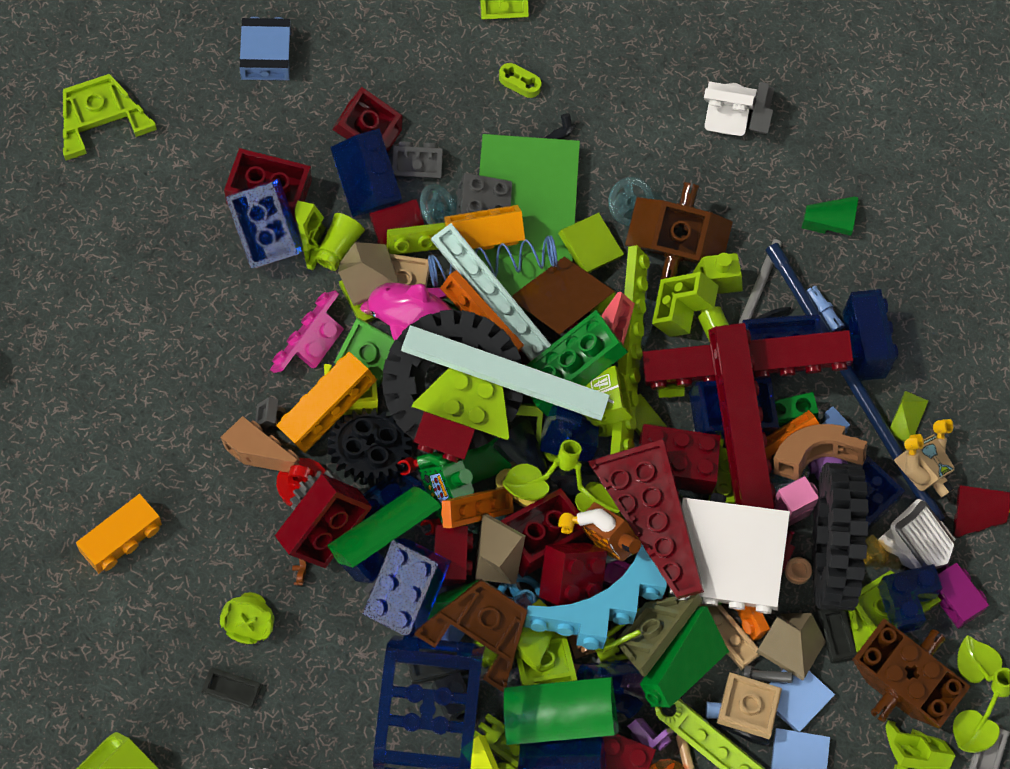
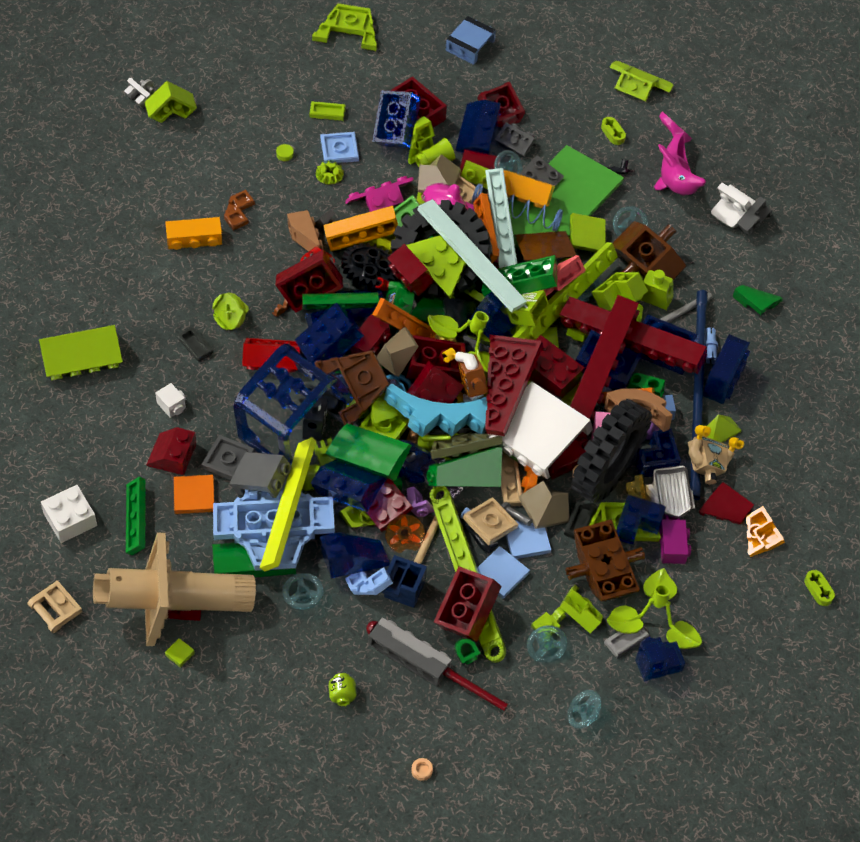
camera: 35 degrees right, 10 degrees down
none -> dark orange tile [224,190,255,231]
none -> red slope [242,338,303,372]
none -> lime tile [276,144,294,161]
none -> lime tile [310,101,345,121]
none -> lime gear [316,161,344,185]
none -> light blue tile [320,132,359,163]
none -> dark pink animal [654,112,706,196]

